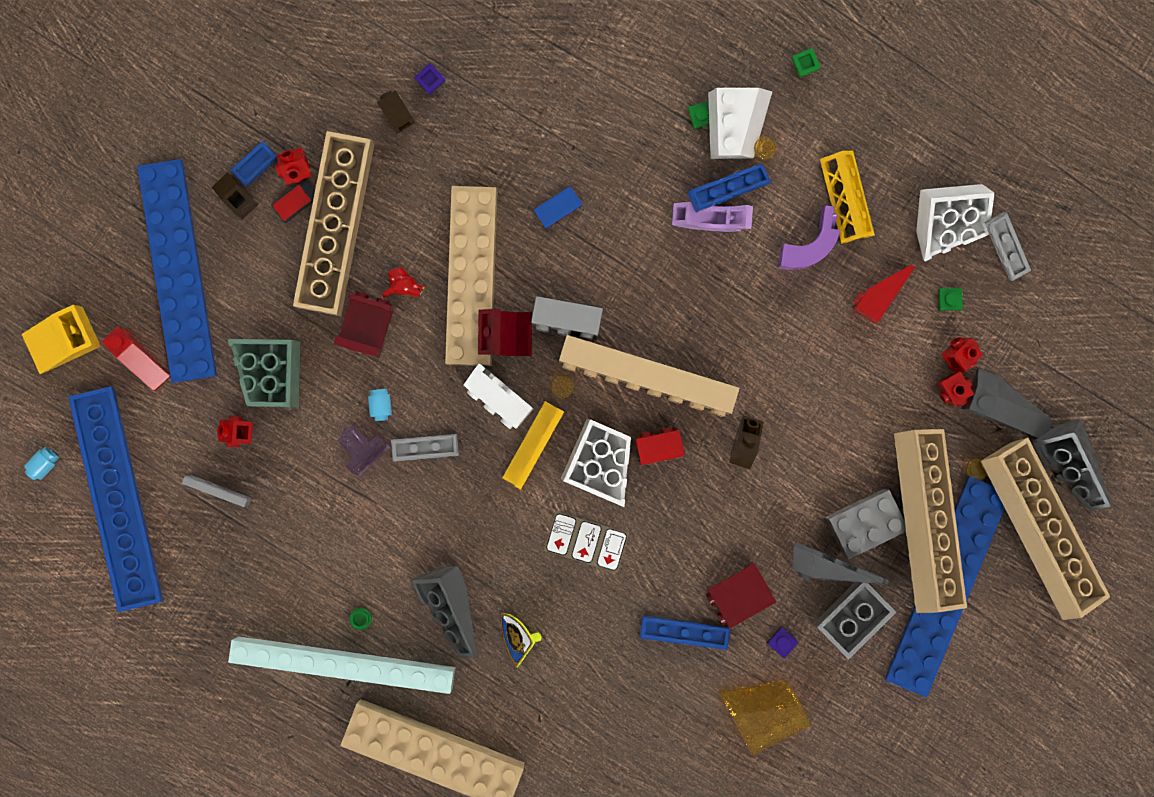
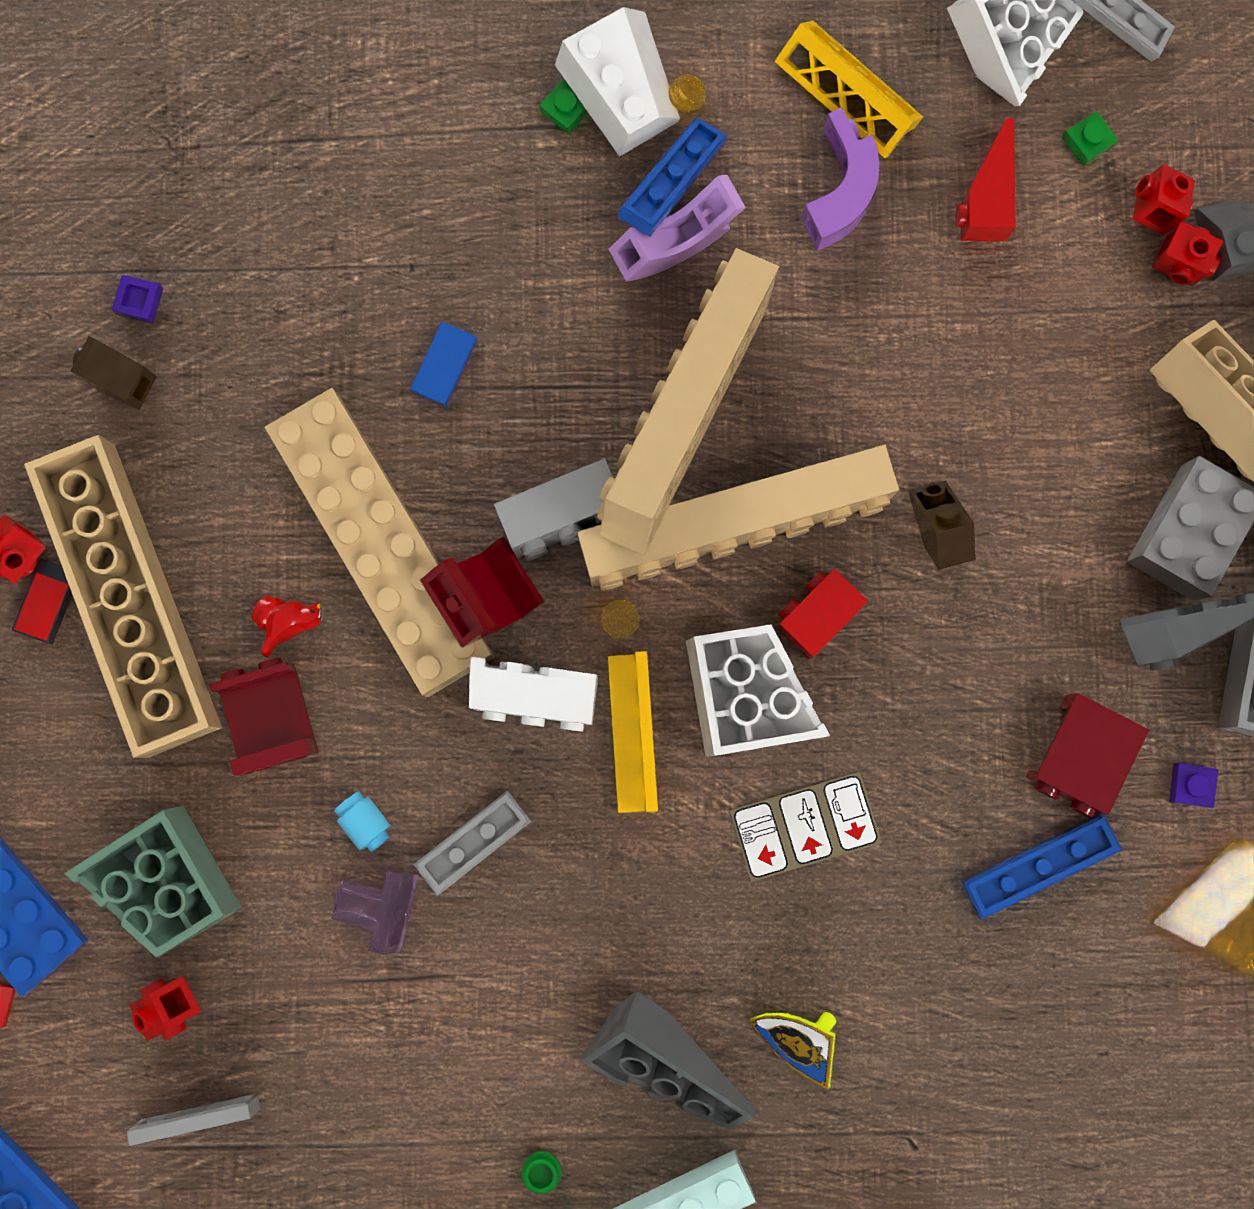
camera: 30 degrees left, 5 degrees down
none -> tan brick [597,248,779,555]

